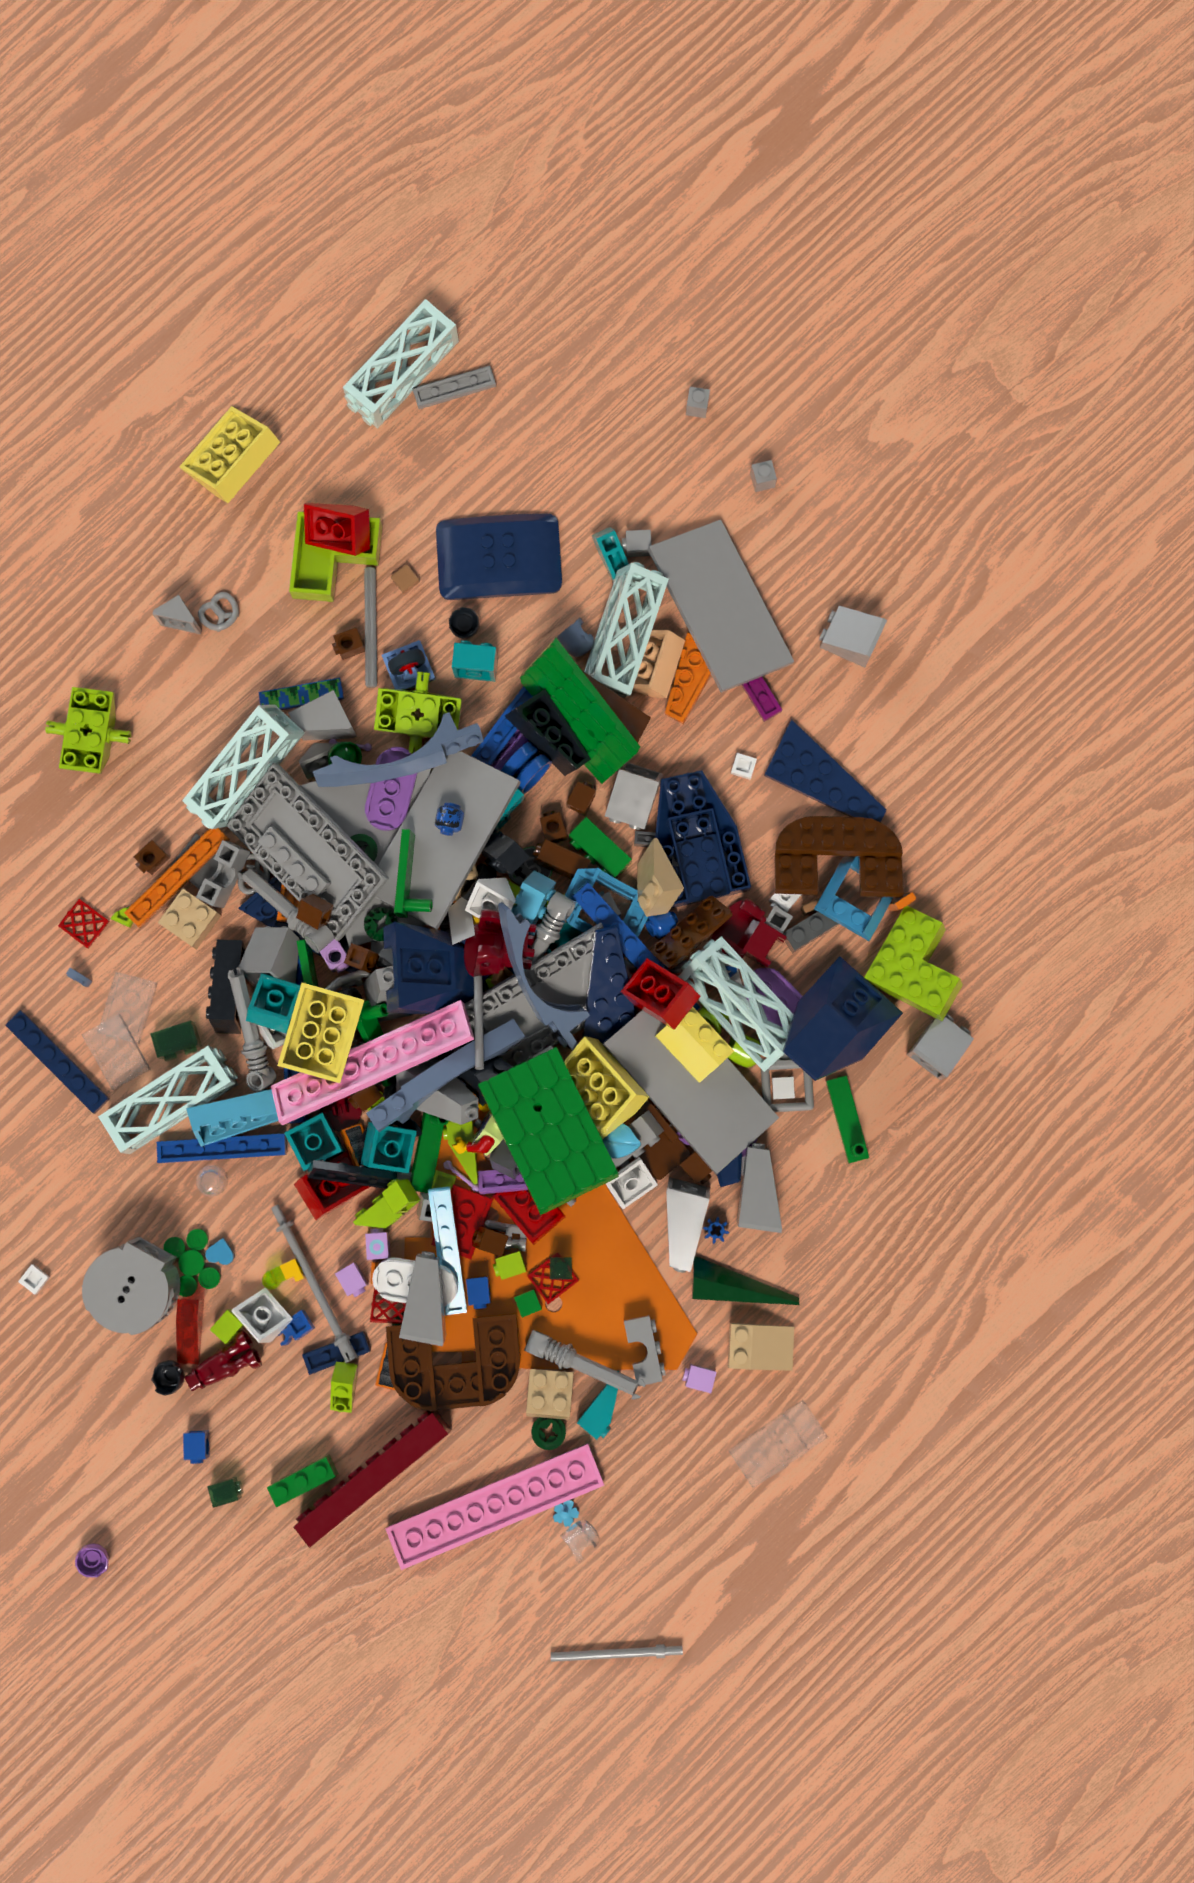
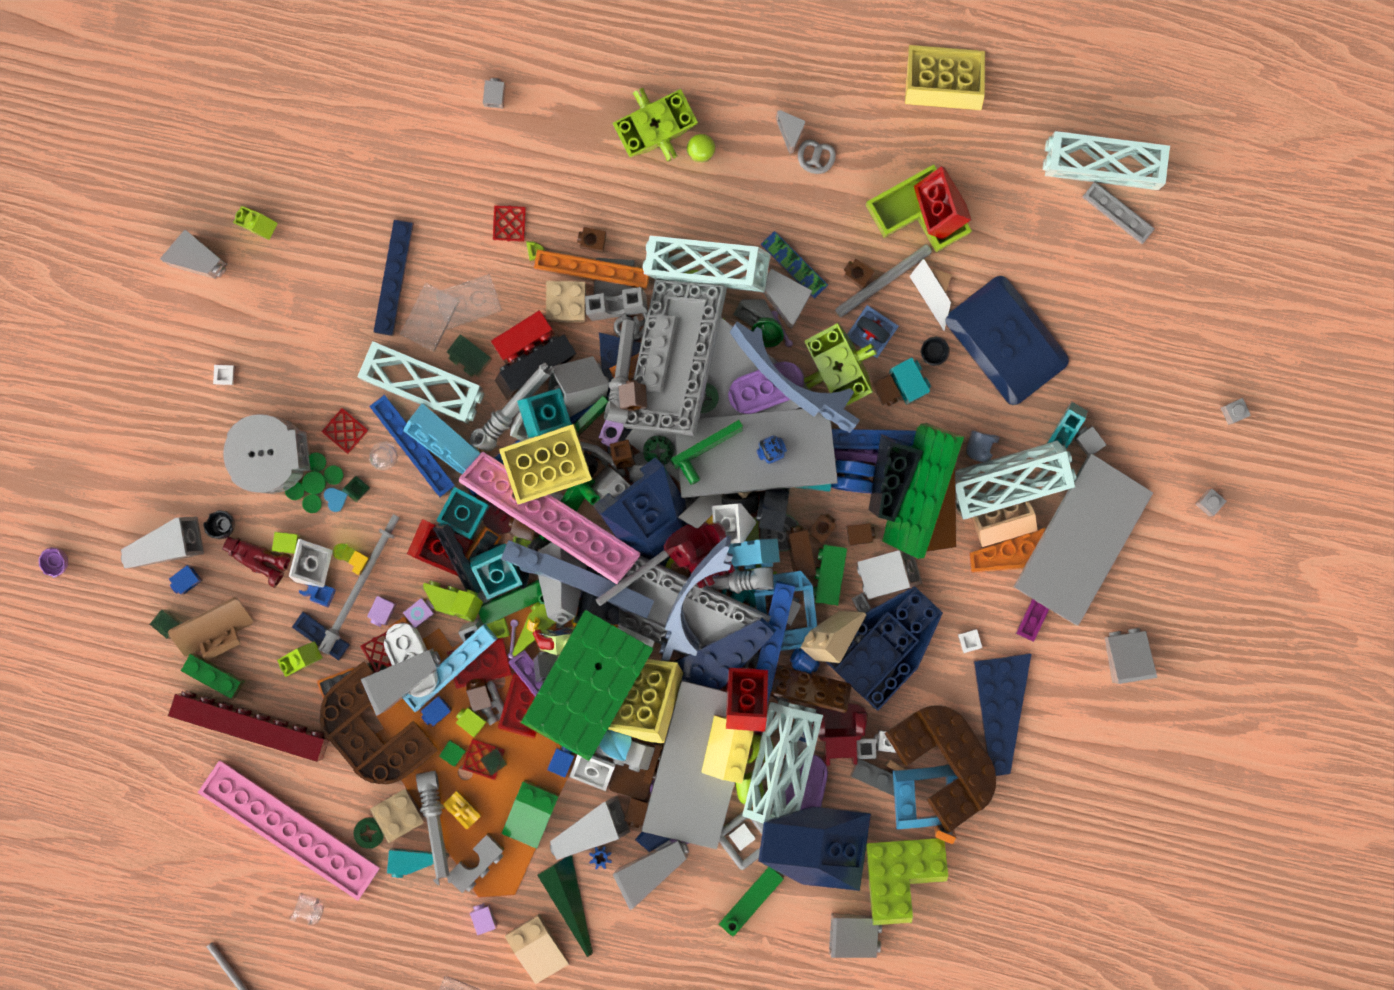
camera: 55 degrees right, 5 degrees up
sand blue tile [66,968,92,987] -> none
clear red slope [176,1298,204,1365] -> none
medium azure plant [553,1500,579,1527] -> none
none -> slope [121,517,204,569]
none -> medium nougat bracket [168,597,253,661]
none -> red window [321,408,369,454]
none -> dark green tile [342,476,370,503]
none -> yellow hips [443,791,481,829]
none -> red brick [491,310,554,365]
none -> slope [501,780,560,849]
none -> blue brick [547,746,575,778]
none -> lime helmet [687,134,716,163]
none -> reddish brown brick [872,375,901,407]
none -> white sticker [910,259,951,331]

